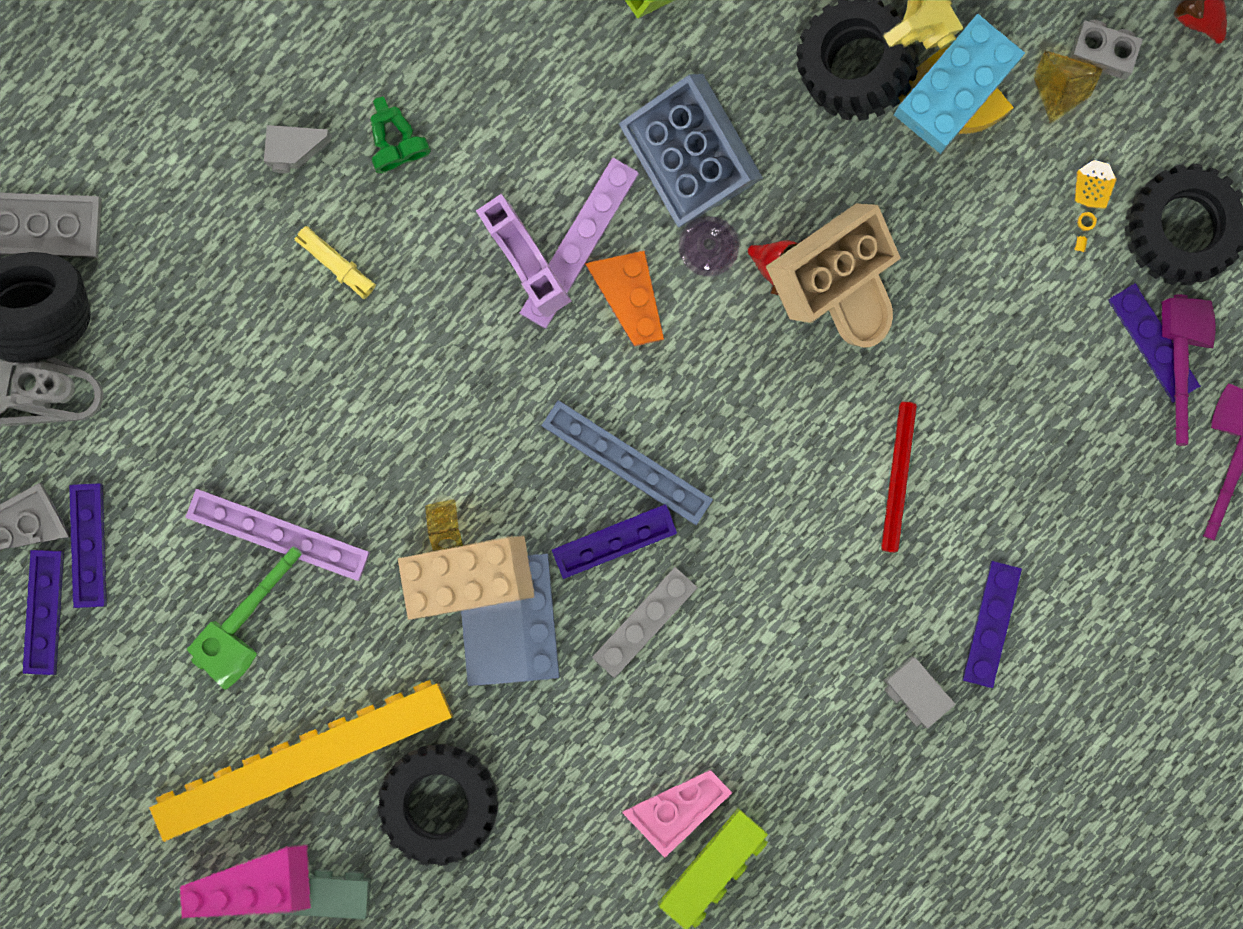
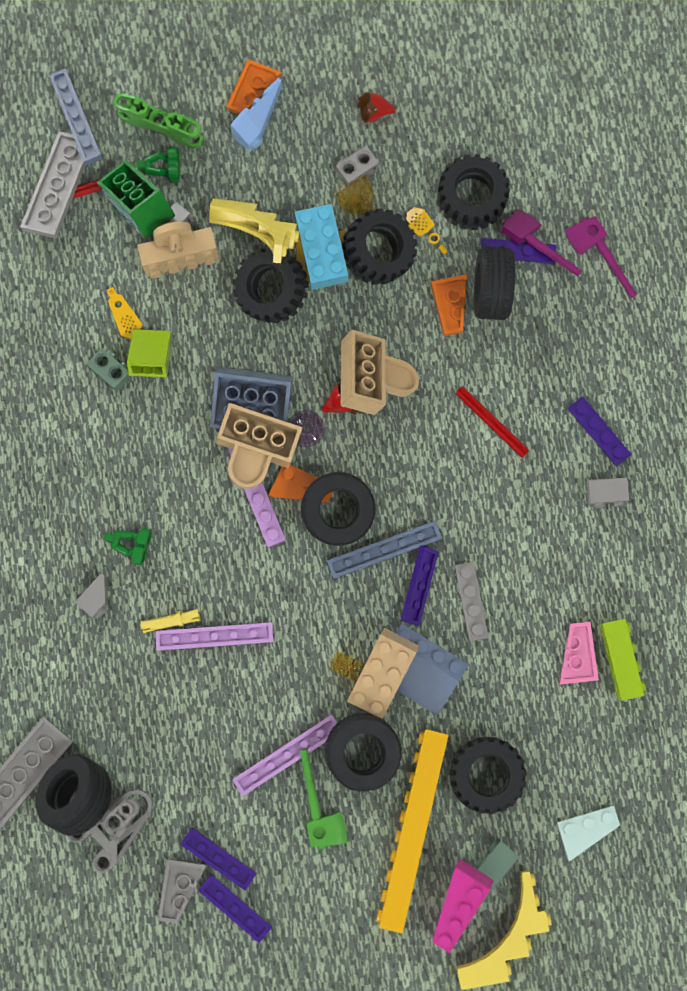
camera: 50 degrees left, 5 degrees down
lavender arch [476,194,571,318] -> none
none -> lavender plate [156,622,274,651]
none -> tan brick [216,403,303,489]
none -> black tyre [301,472,376,546]
none -> black tyre [324,713,402,792]
none -> black tyre [342,208,417,285]
none -> orange wing [430,274,467,336]
none -> black tyre [474,246,515,320]

